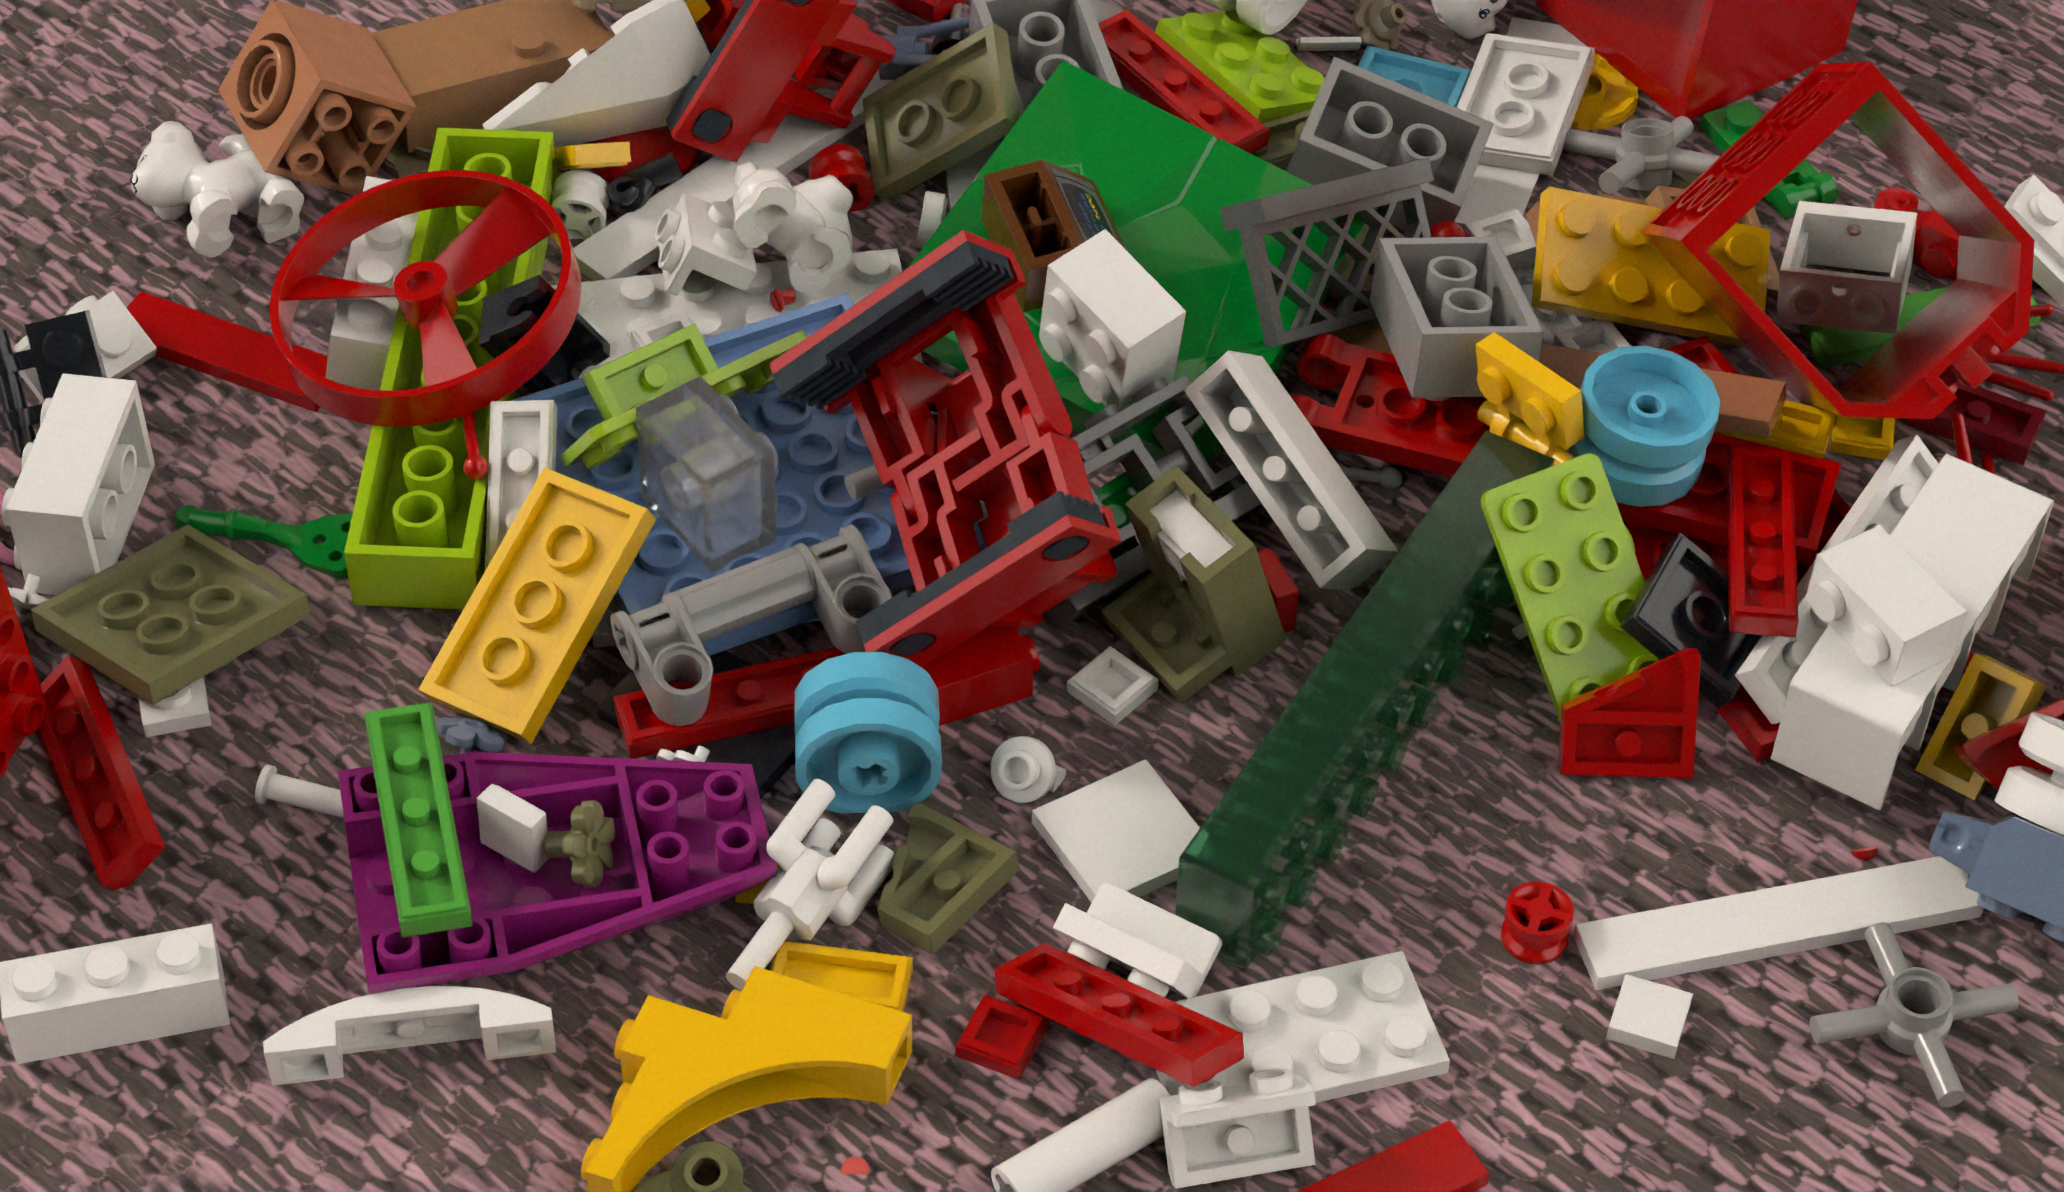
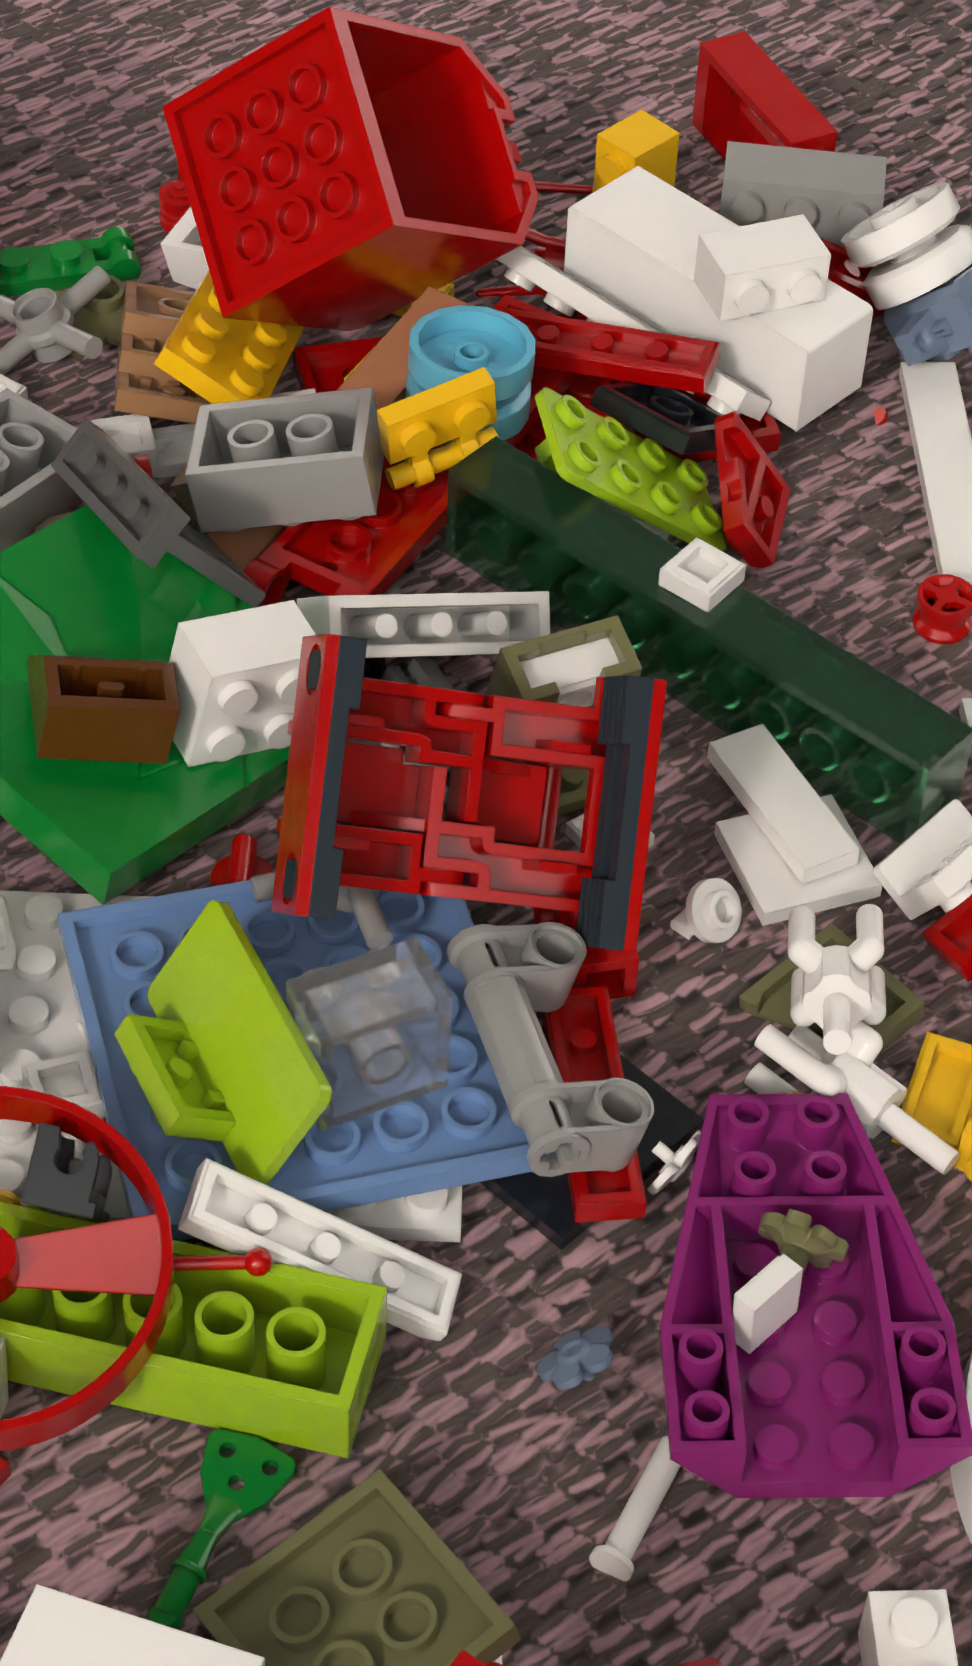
camera: 80 degrees left, 0 degrees up
bright green tile [364,702,472,938] -> none
yellow plate [418,467,657,744] -> none
red piece [770,289,796,312] -> none
medium azure wheel [794,652,942,813] -> none
none -> white tile [658,537,746,613]
none -> white tile [707,724,860,884]
none -> white plant [788,904,886,1055]

